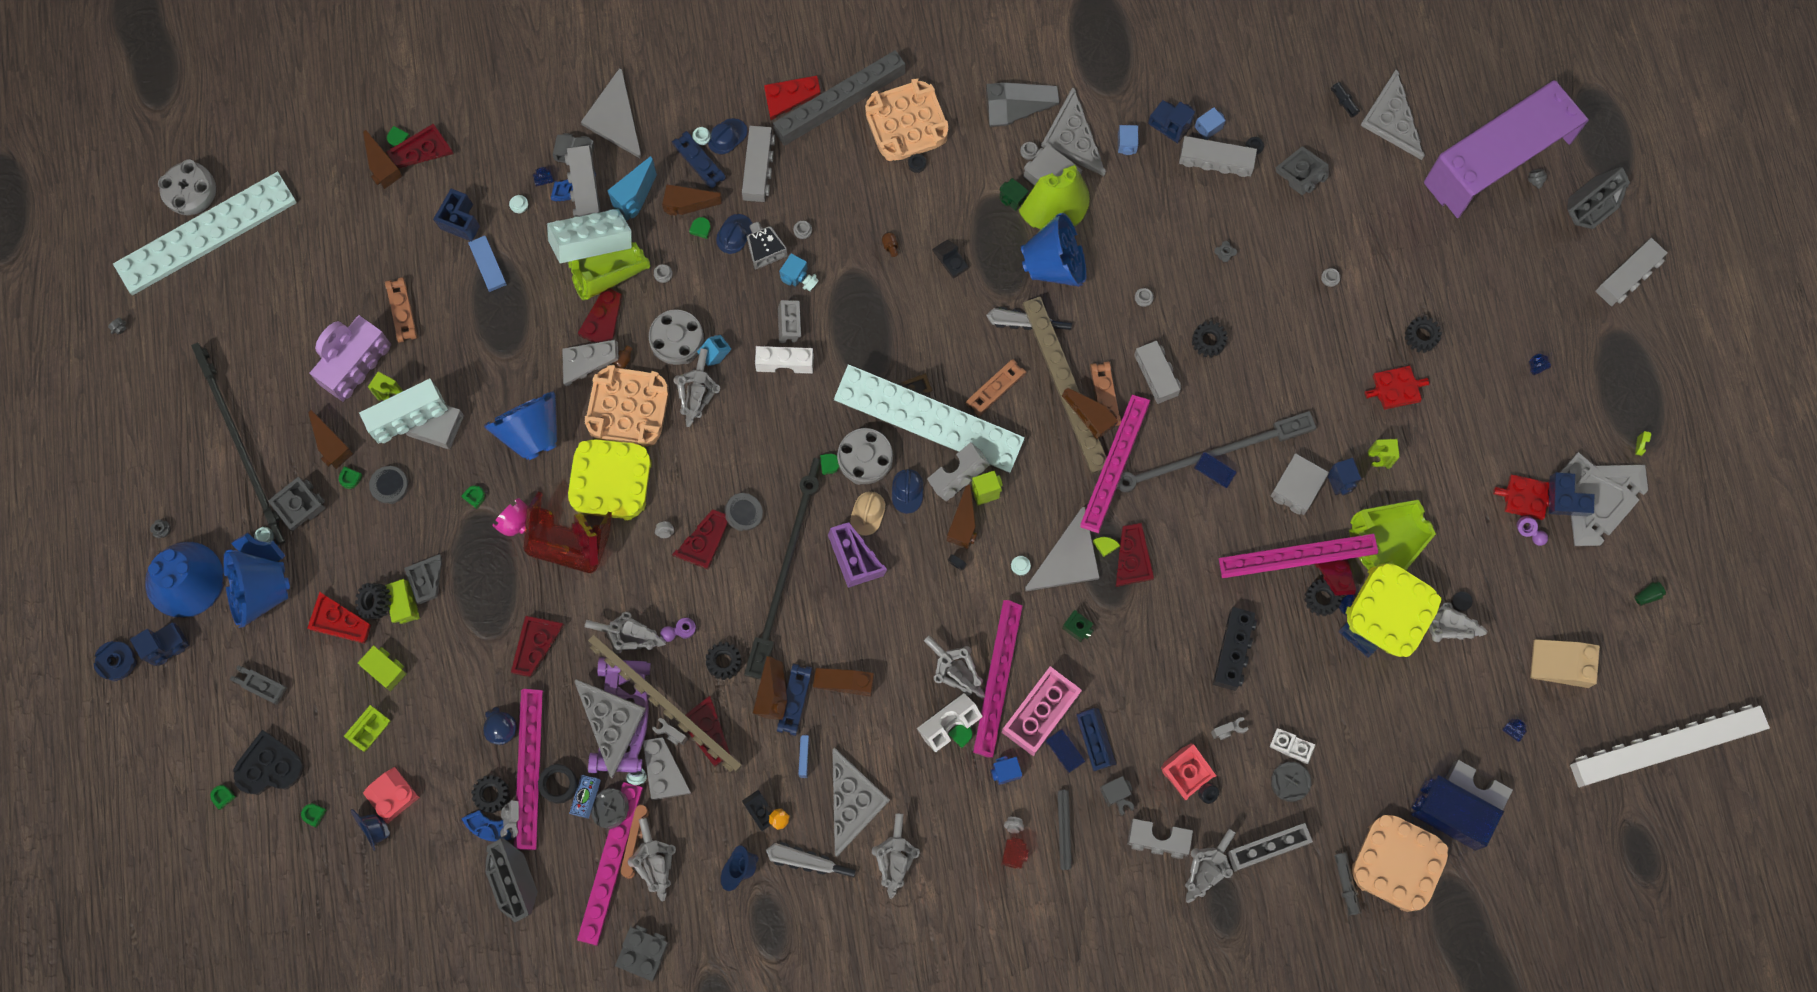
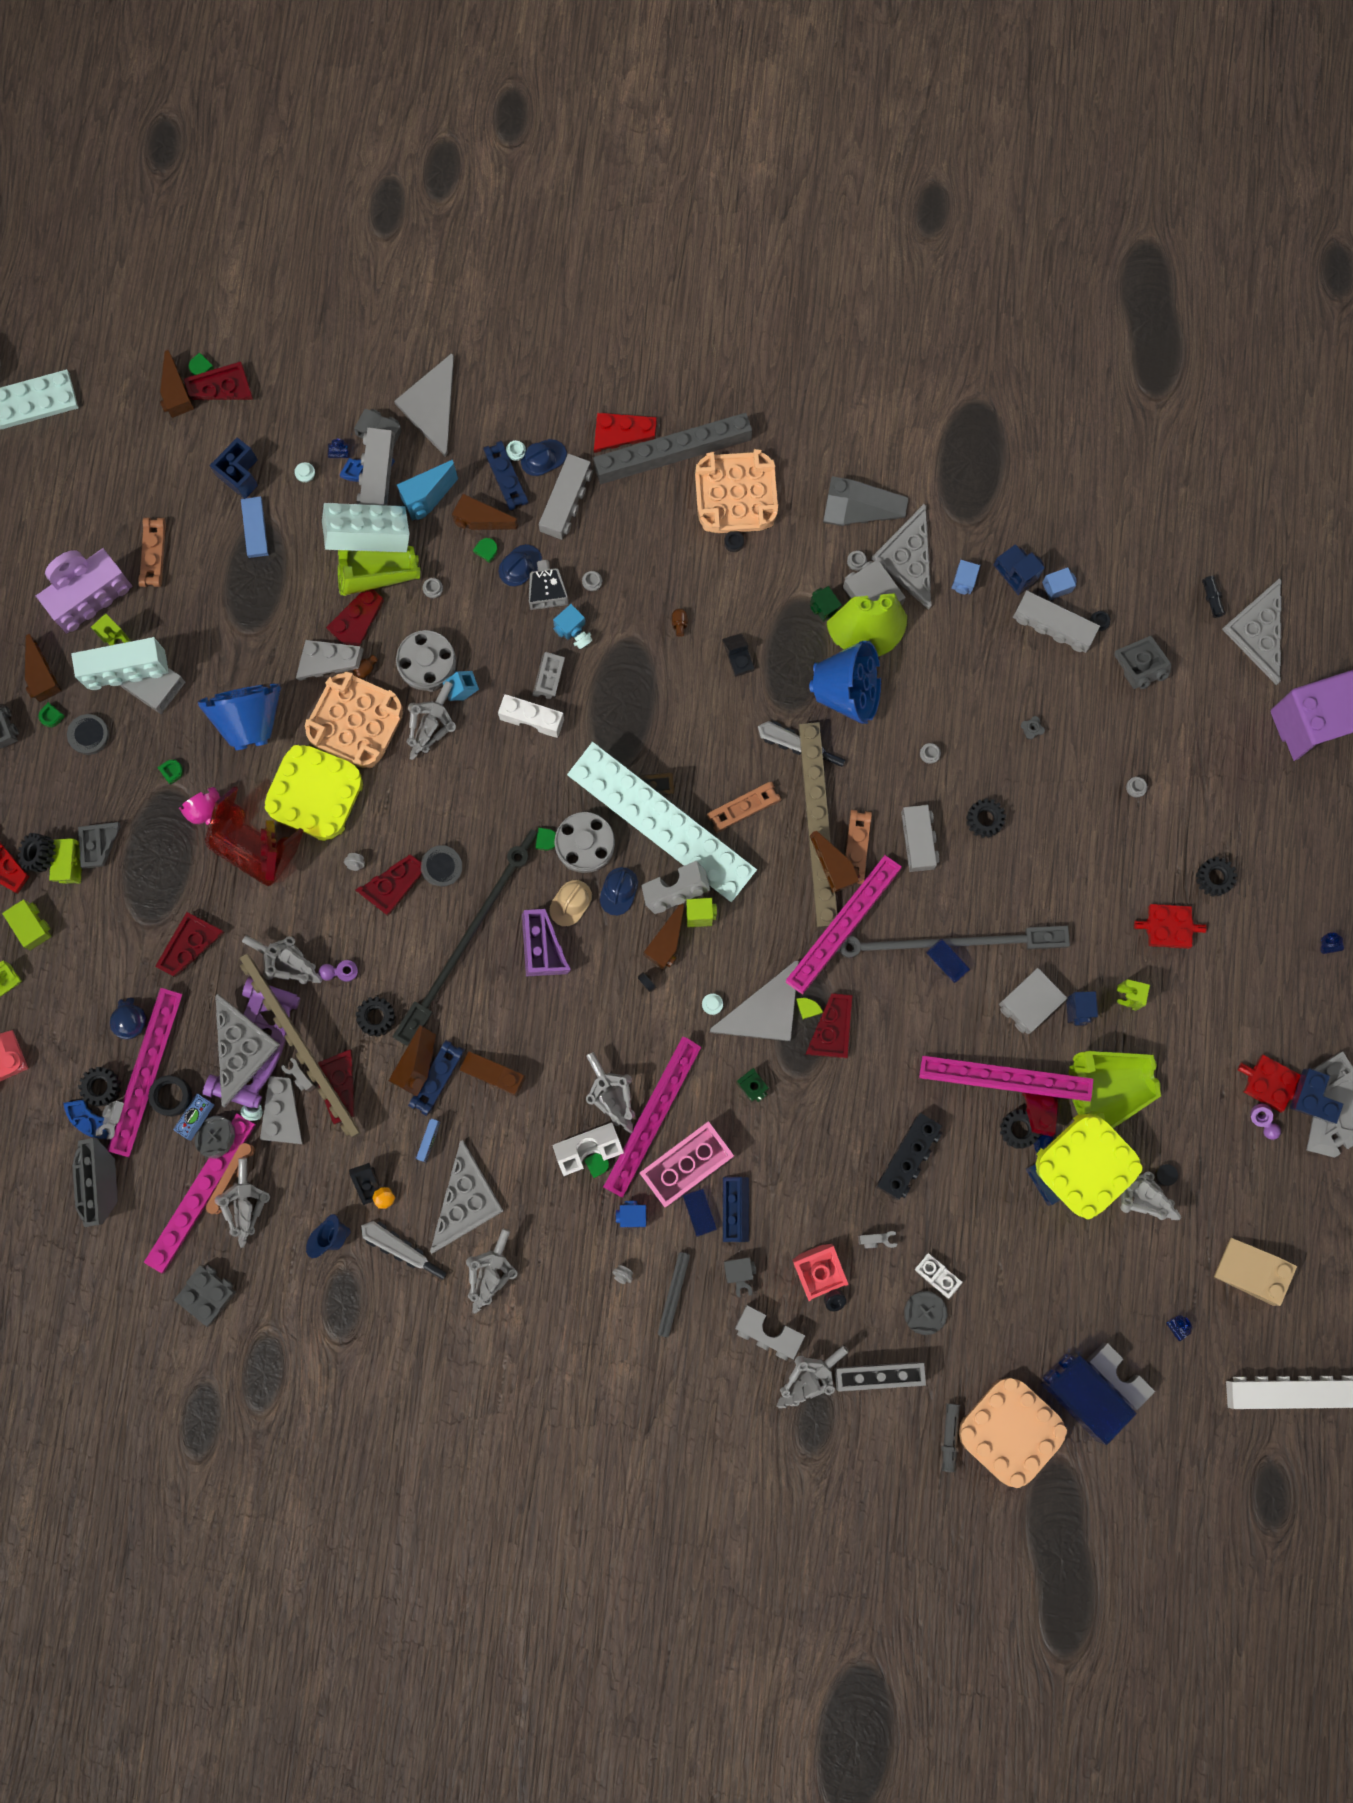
camera: 15 degrees right, 5 degrees up
clear red brick [1001,837,1029,869] -> none

